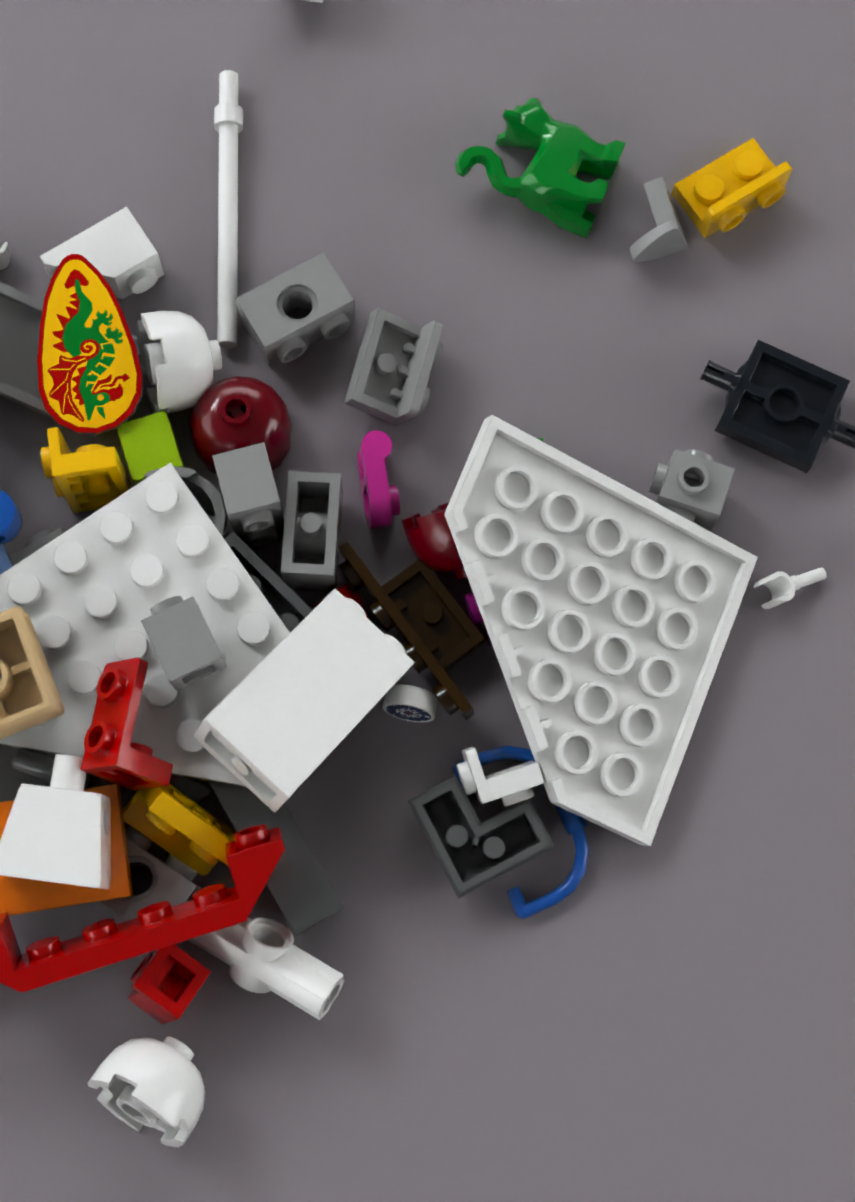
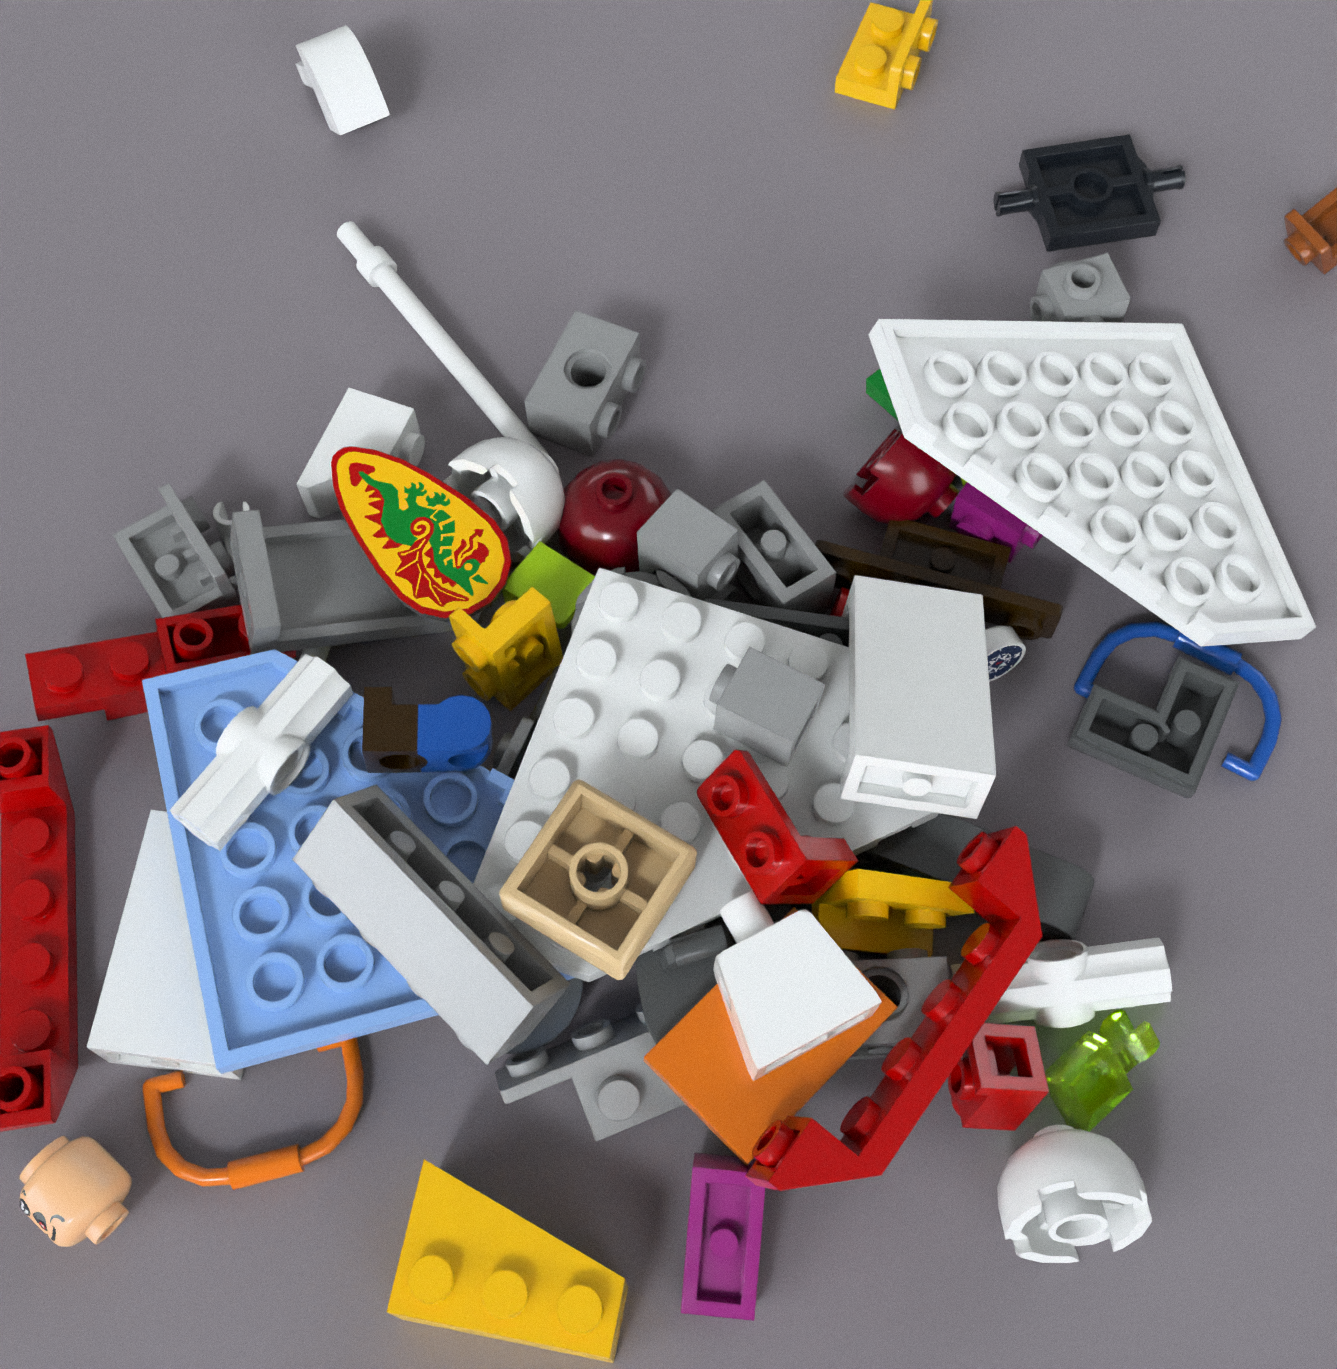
camera: 30 degrees left, 10 degrees down
light grey bracket [344,307,443,426] -> none
dark pink plate [356,430,400,529] -> none
green animal [455,98,626,239] -> none
white bracket [456,747,544,806] -> none
light grey tile [629,176,688,262] -> none
white hand [753,567,827,609] -> none
none -> clear neon green plate [1045,1009,1160,1132]

